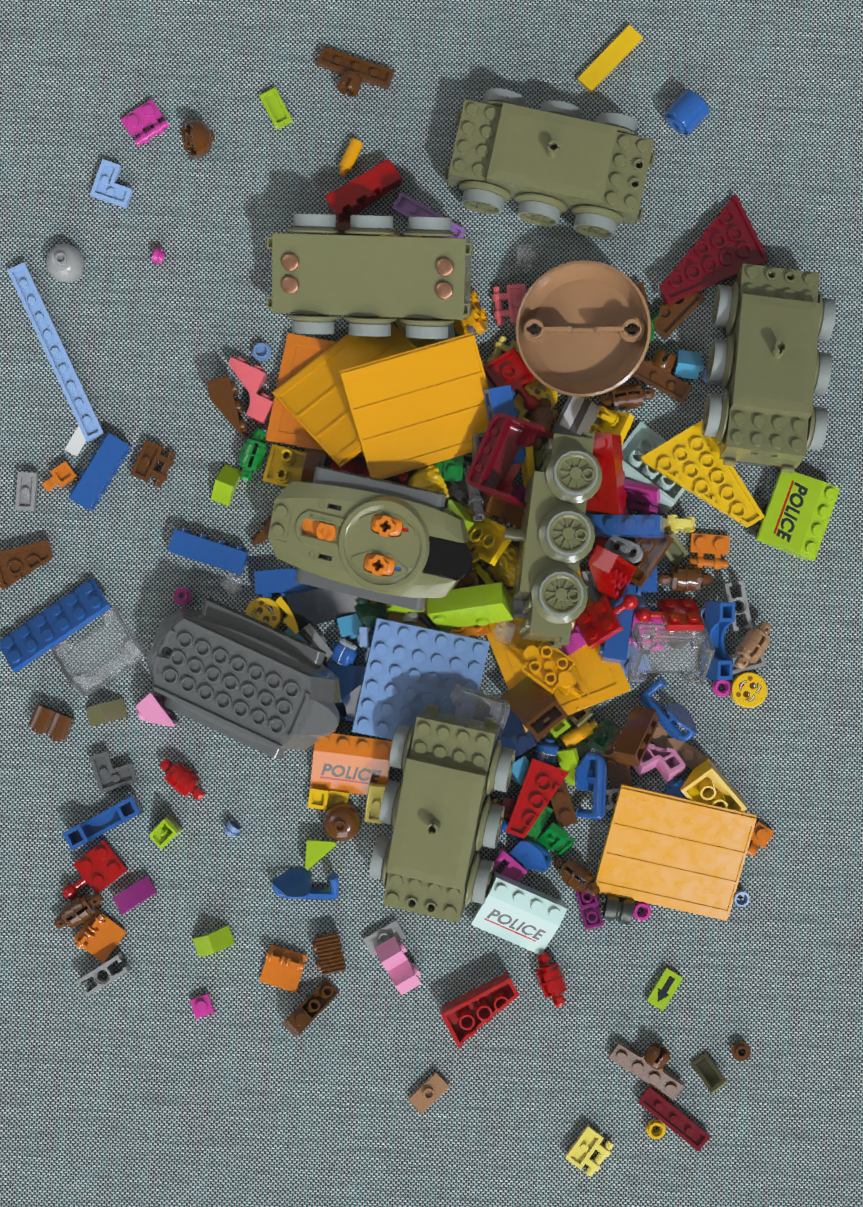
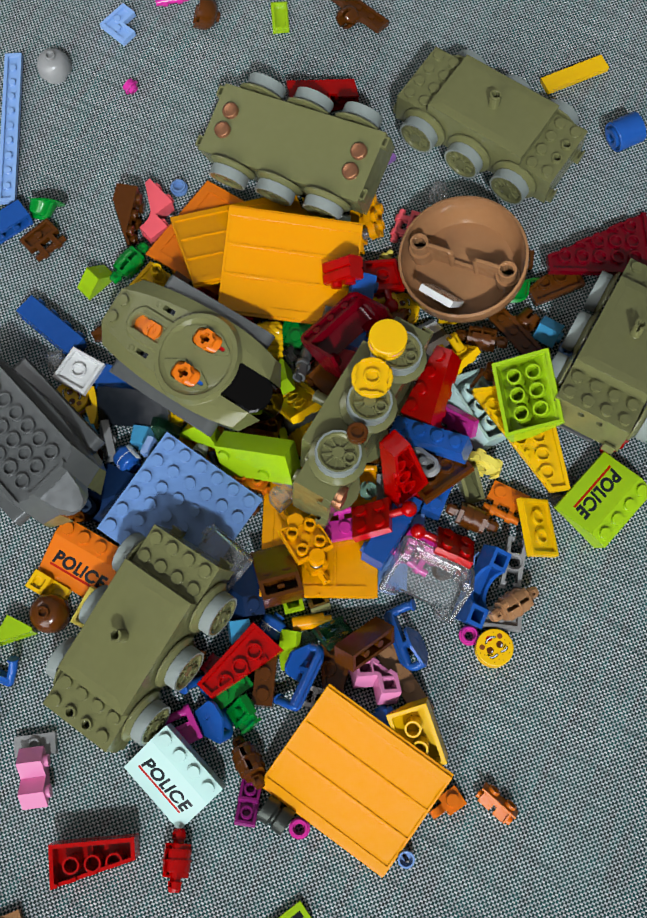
camera: 25 degrees right, 15 degrees down
dark pink plate [173,587,192,606] -> none
light orange cylinder [338,138,363,177] -> none
none -> green piece [27,197,65,220]
none -> white tile [52,346,106,396]
none -> red brick [322,254,364,289]
none -> reddish brown tile [346,422,368,445]
none -> yellow tile [351,357,393,399]
none -> yellow head [368,319,408,361]
none -> white tile [419,283,464,308]
none -> reddish brown plant [470,362,496,388]
none -> orange hinge [475,782,518,825]
none -> lime slope [491,348,565,442]
none -> yellow tile [516,497,559,558]

